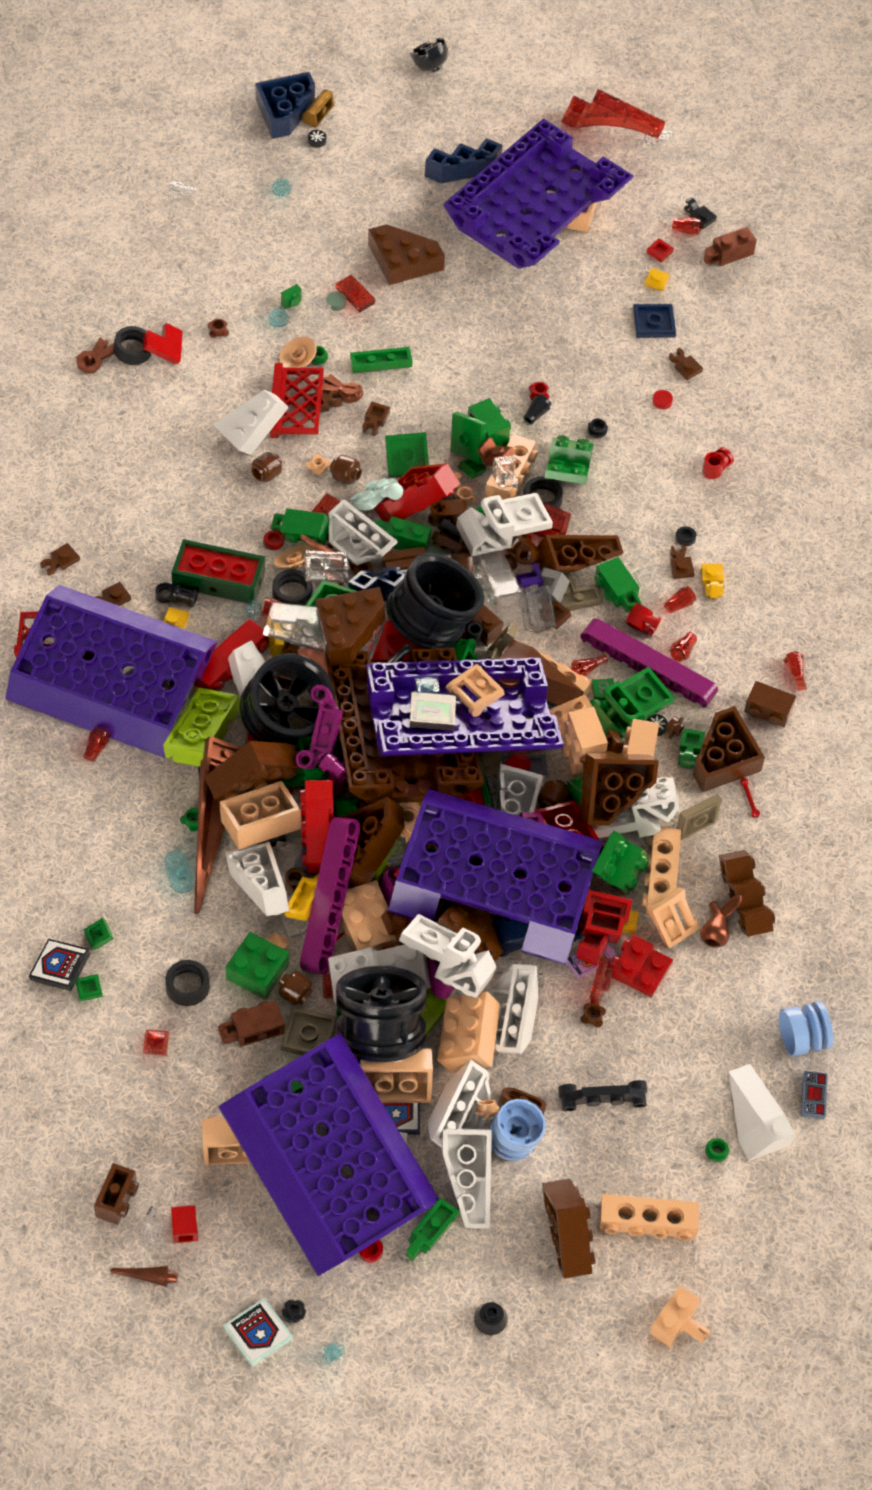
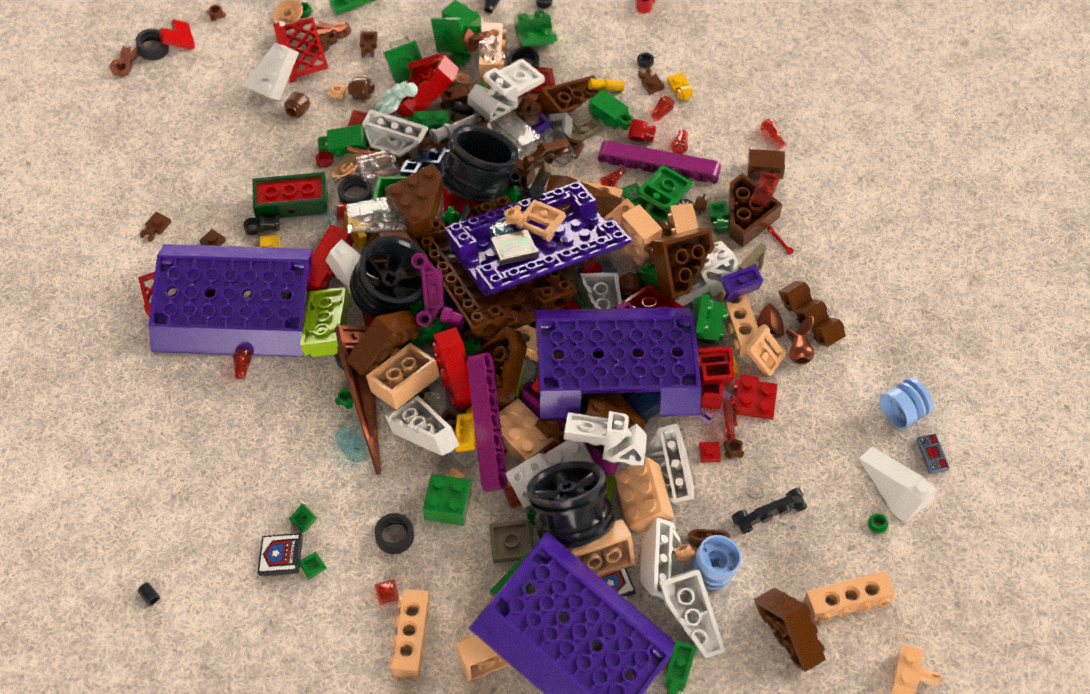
camera: 15 degrees left, 0 degrees up
copper brick [218,1000,285,1047] -> none
reddish brown head [278,971,313,1006] -> none
none -> light nougat brick [389,589,430,678]
none -> red tile [408,53,453,71]
none -> light grey pin [429,113,482,145]
none -> green plate [442,206,460,226]
none -> light nougat plate [504,205,523,225]
none -> black bar [521,185,543,198]
none -> reddish brown plate [522,139,570,171]
none -> yellow pin [588,78,624,92]
none -> red plate [699,442,721,463]
none -> dark purple panel [720,264,764,302]
none -> clear red plate [751,171,780,208]
none -> copper brick [757,303,784,338]

